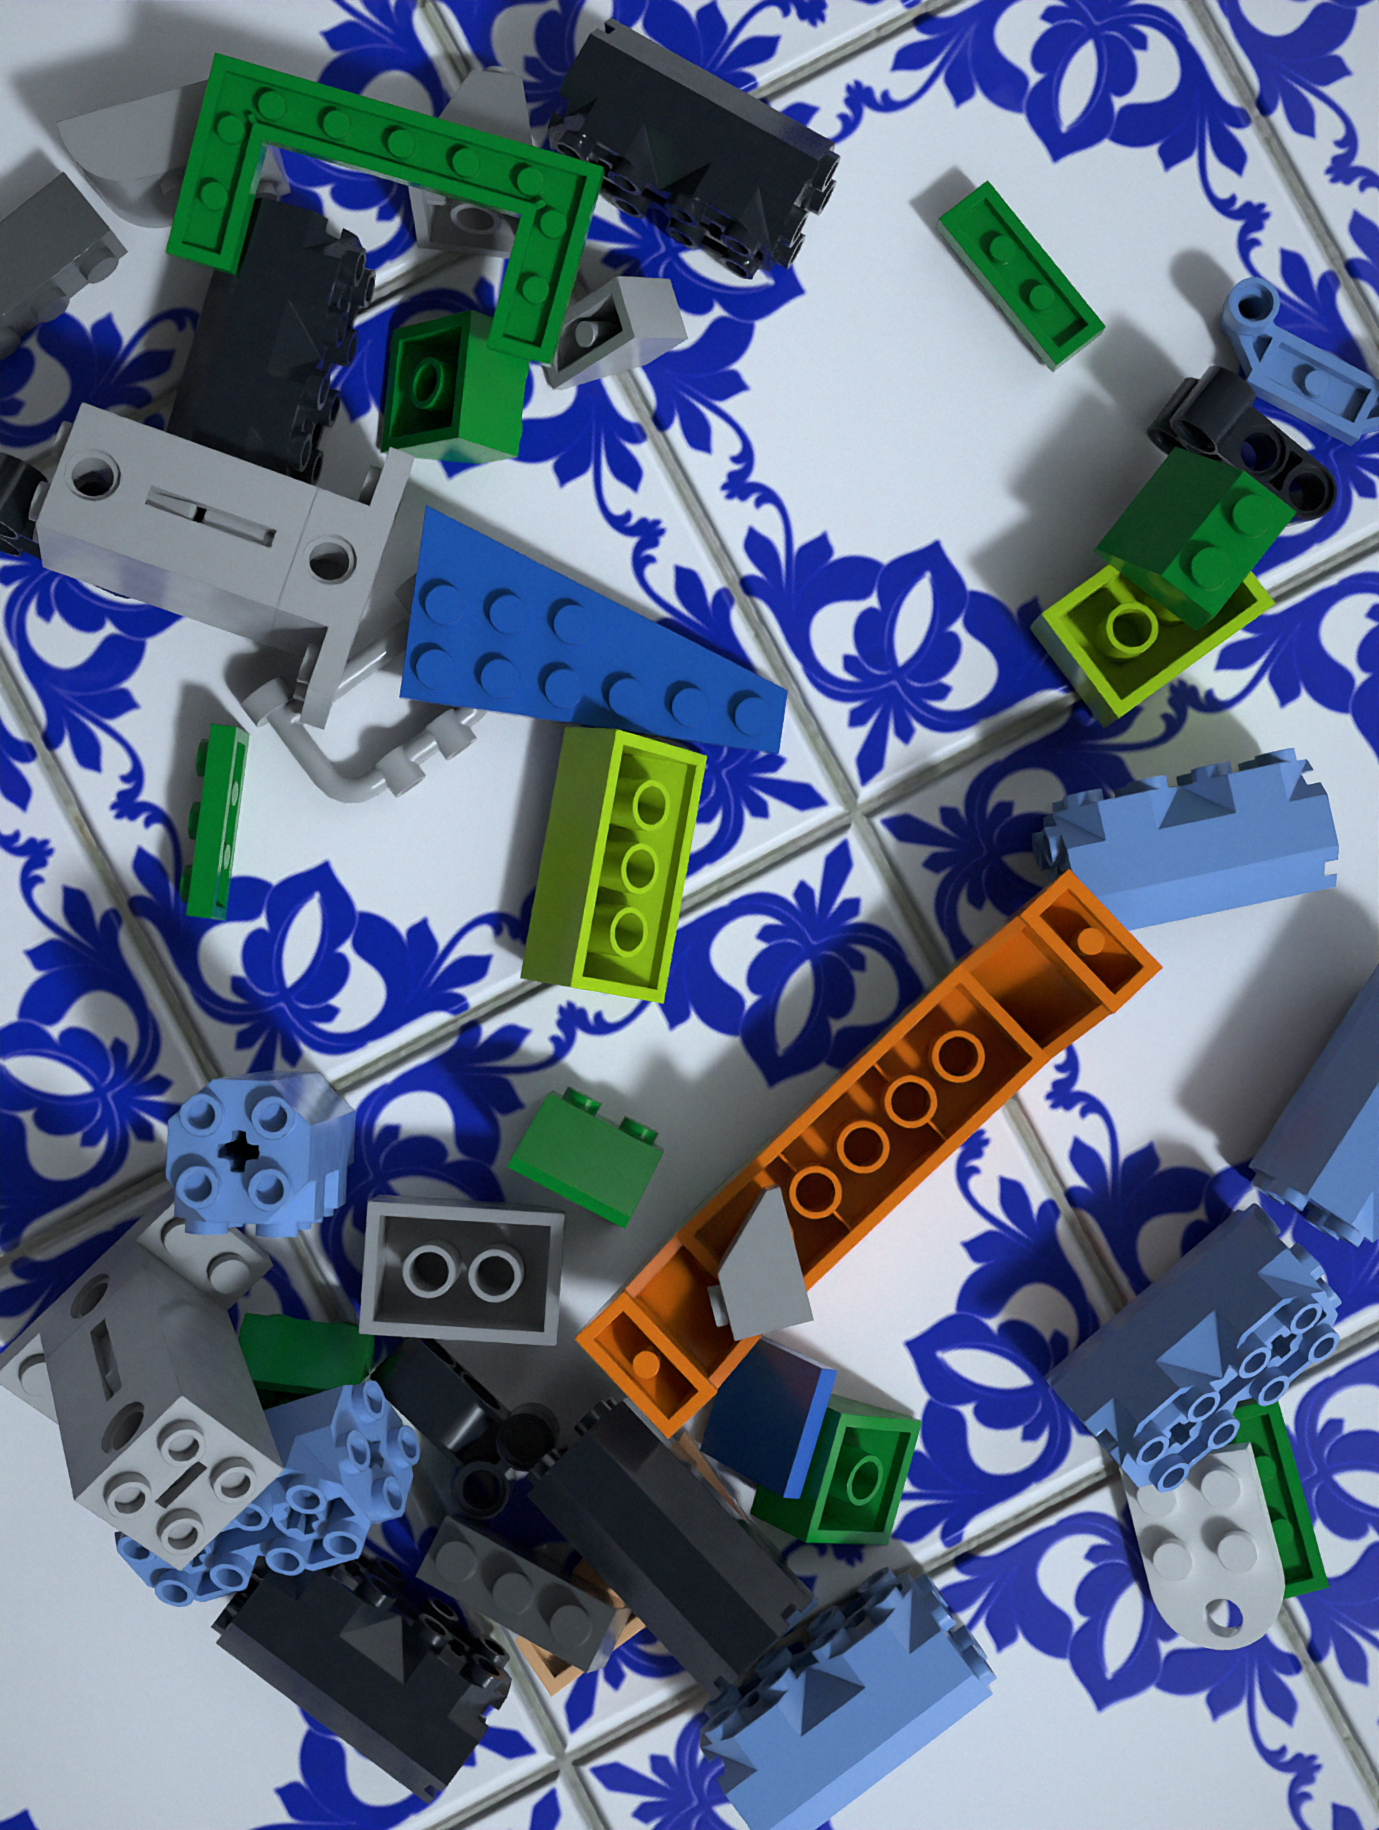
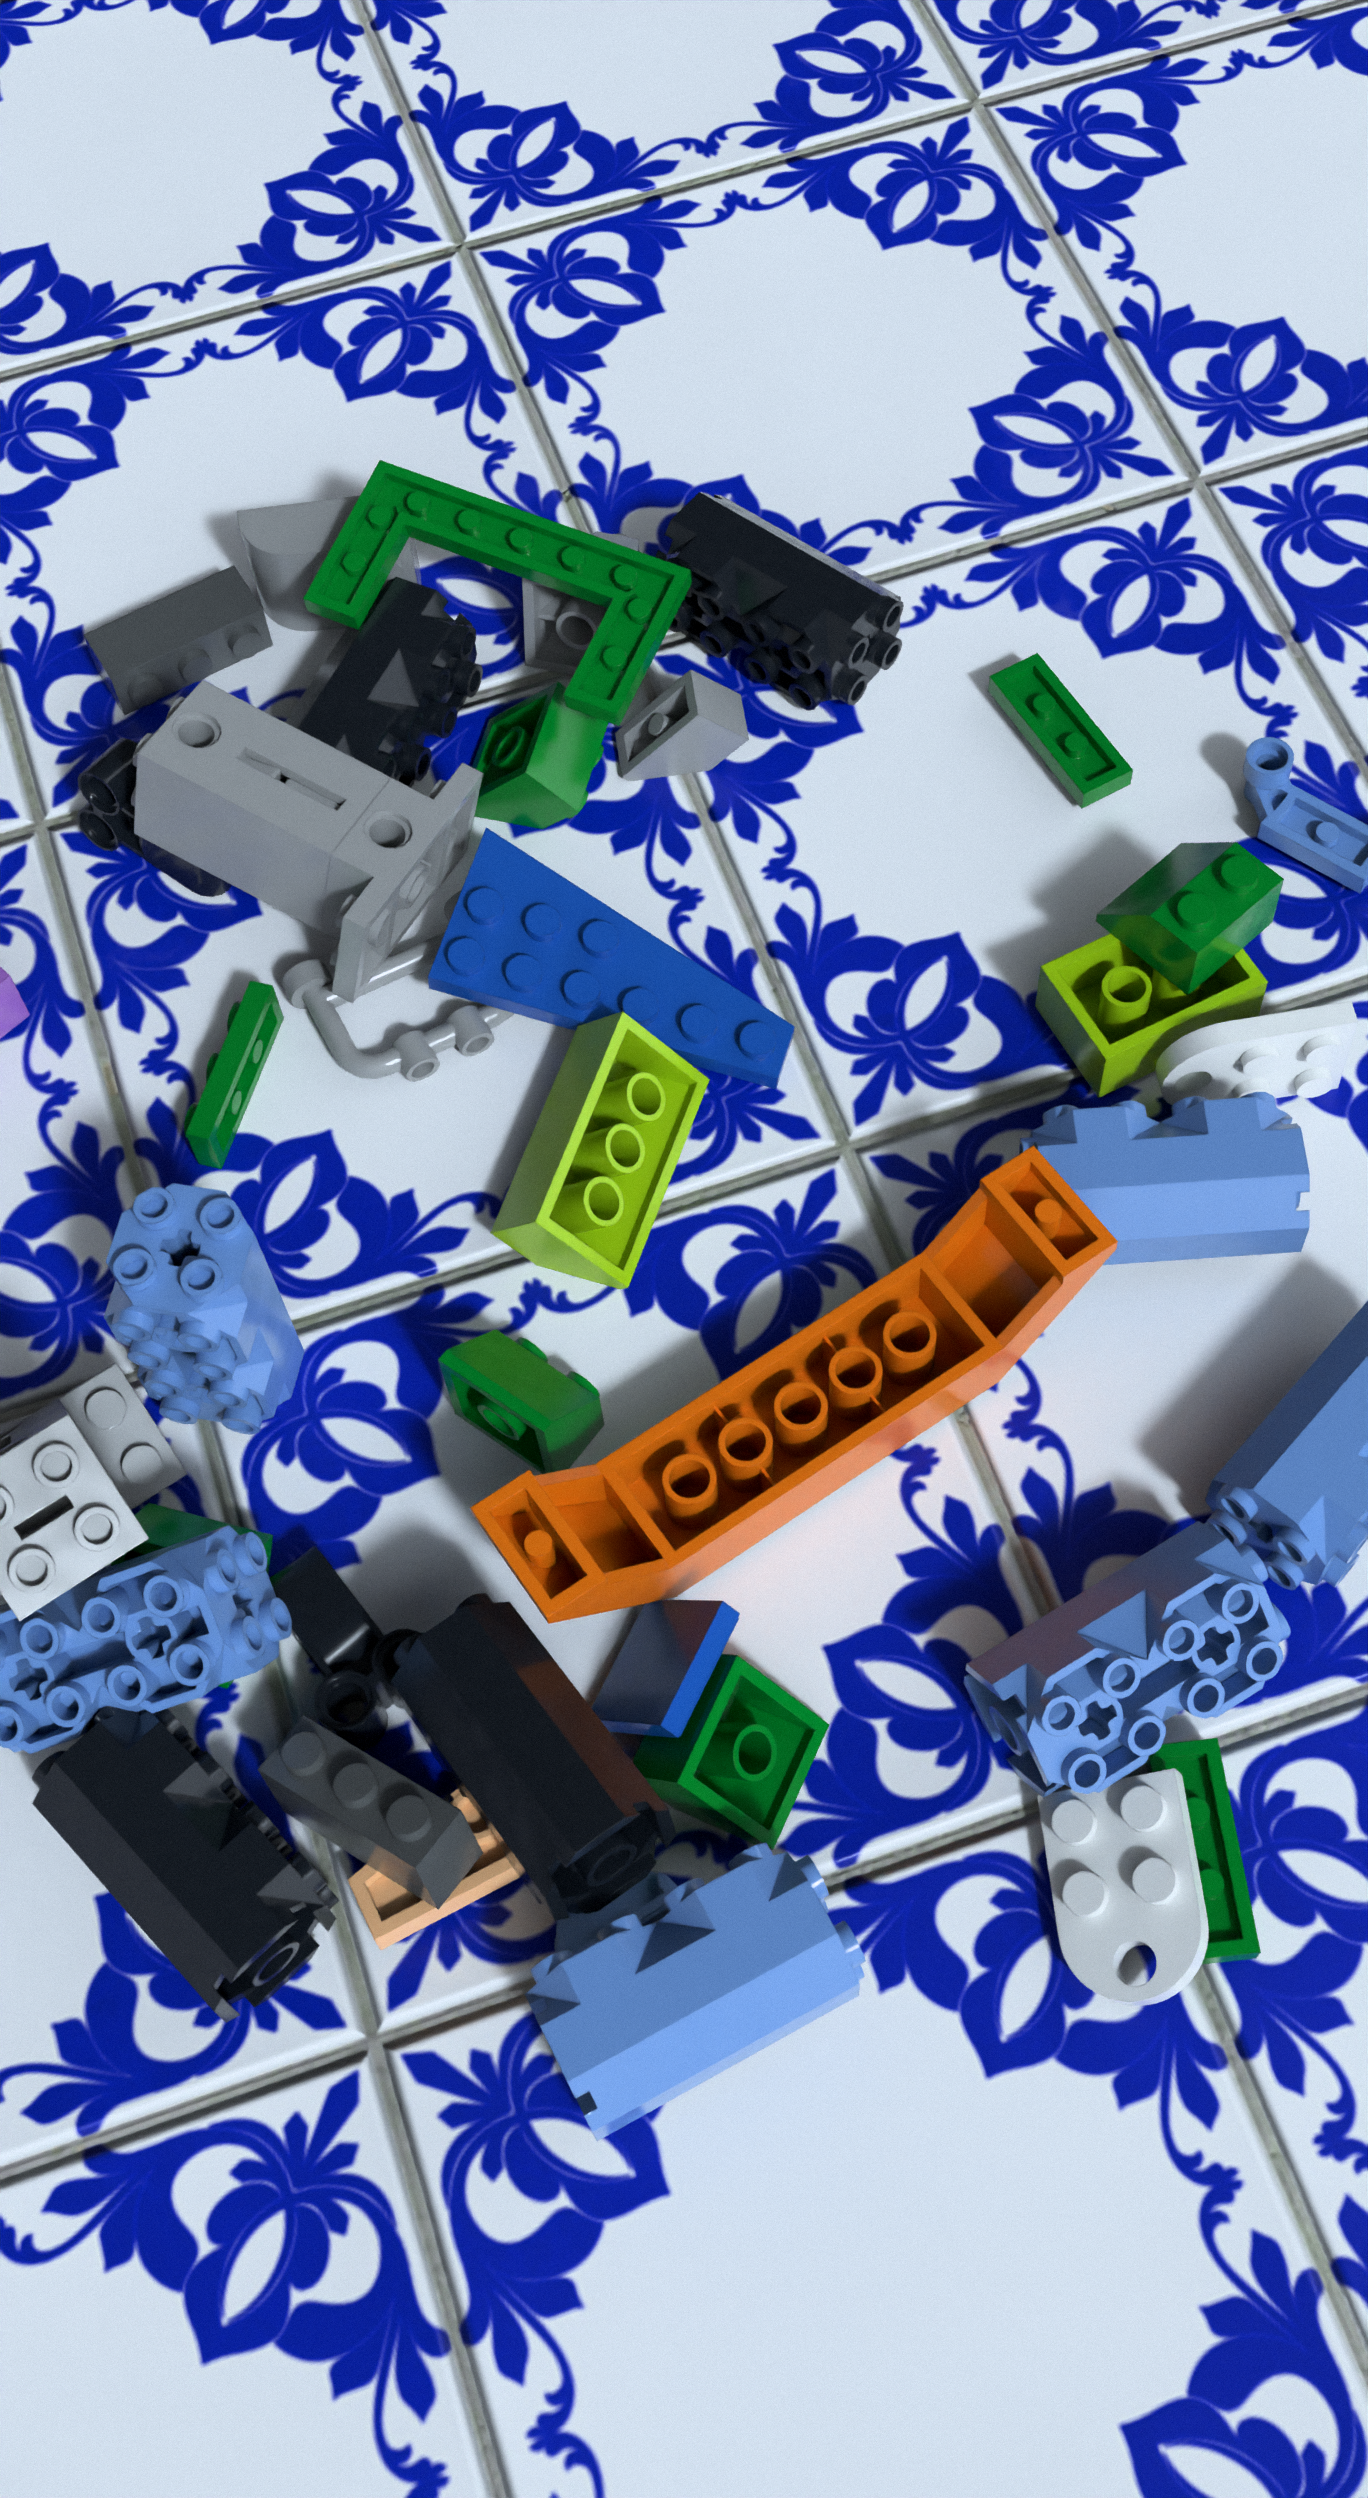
camera: 10 degrees right, 25 degrees down
light grey brick [359,1195,566,1346] -> none
light grey slope [707,1184,814,1341] -> none
black piece [1147,365,1337,527] -> none
none -> white plate [1156,1001,1358,1105]

